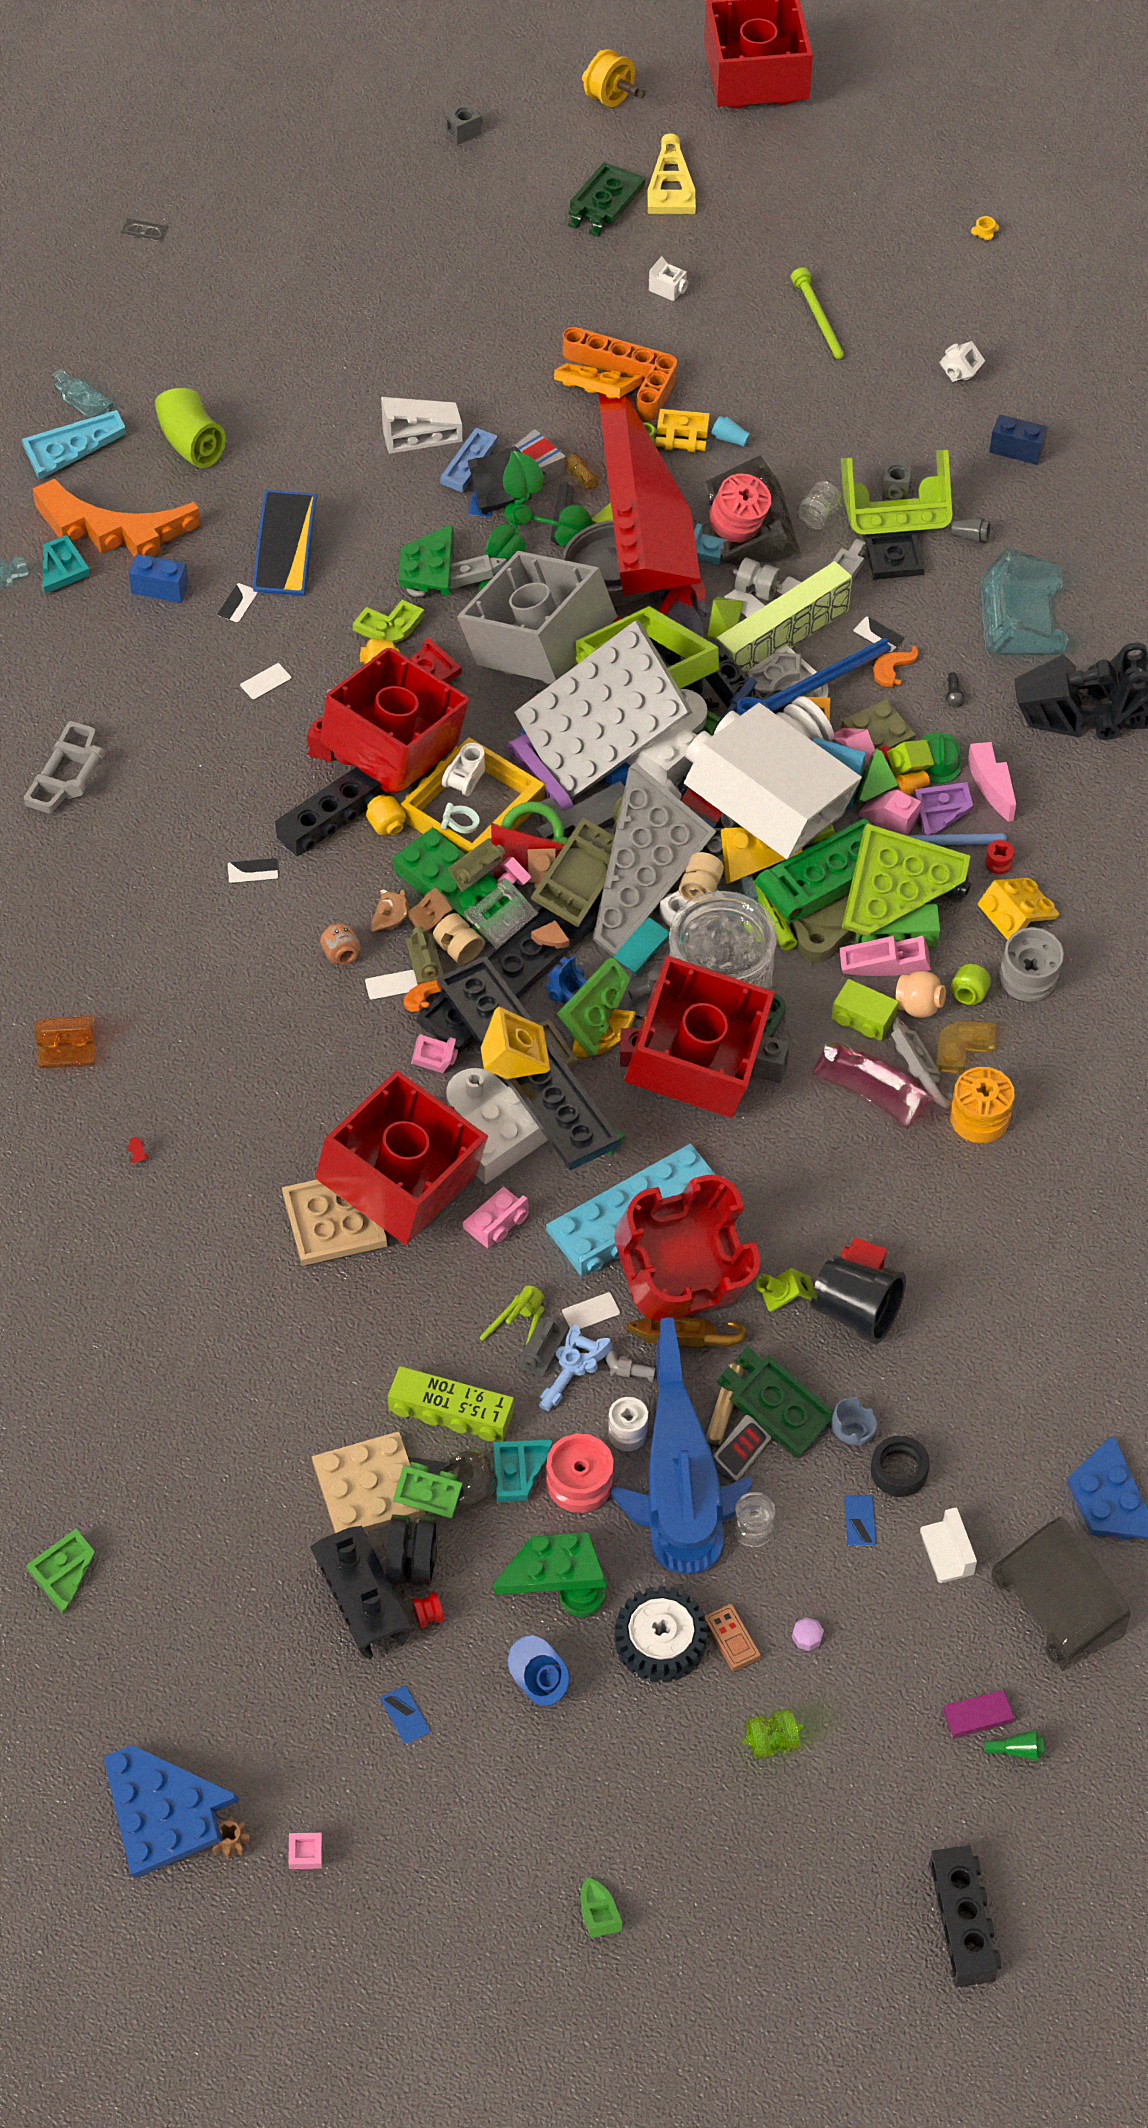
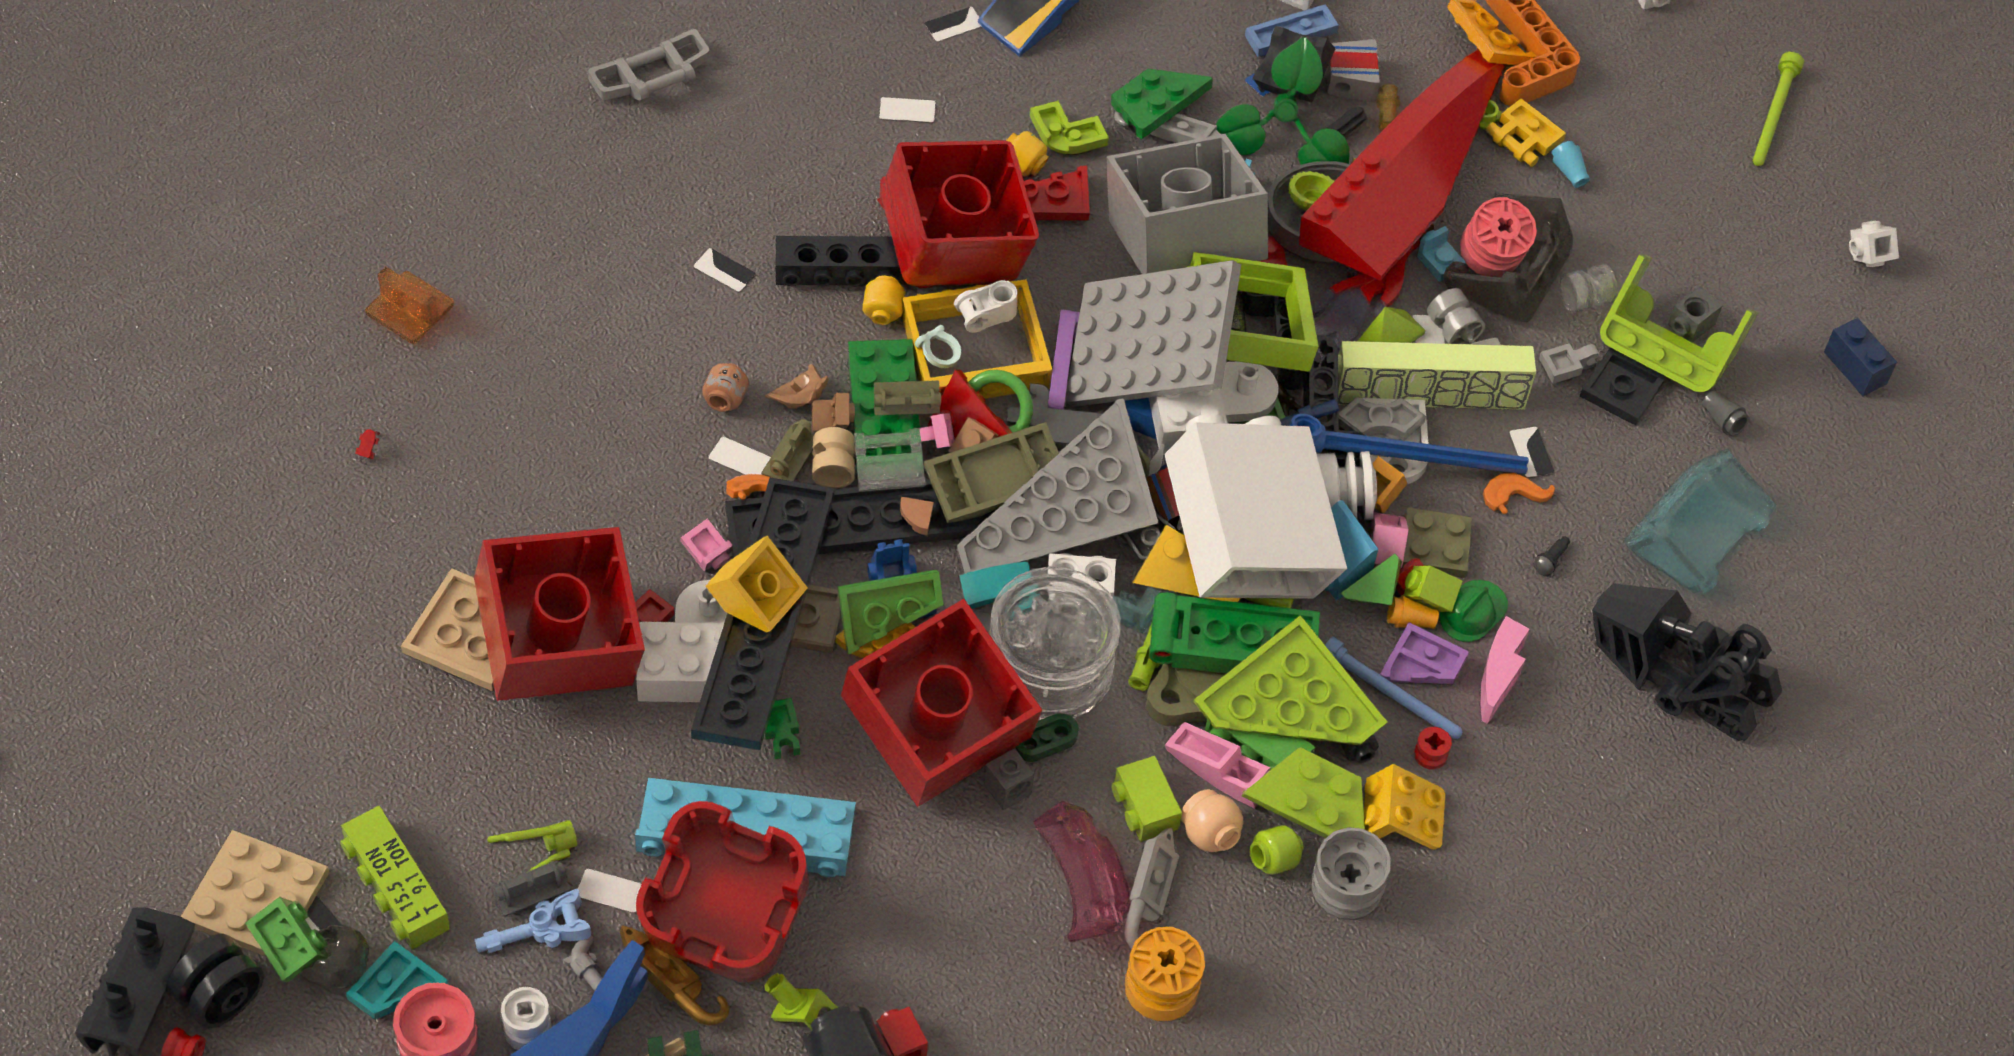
camera: 35 degrees right, 0 degrees up
bright pink bracket [463,1186,529,1249] -> none
tan wheel [679,852,724,905] -> none
bright pink slope [858,790,921,835] -> none
clear yellow plate [936,1021,996,1073] -> none
none -> lime wing [1242,747,1365,838]
none -> lime hat [1288,171,1334,211]

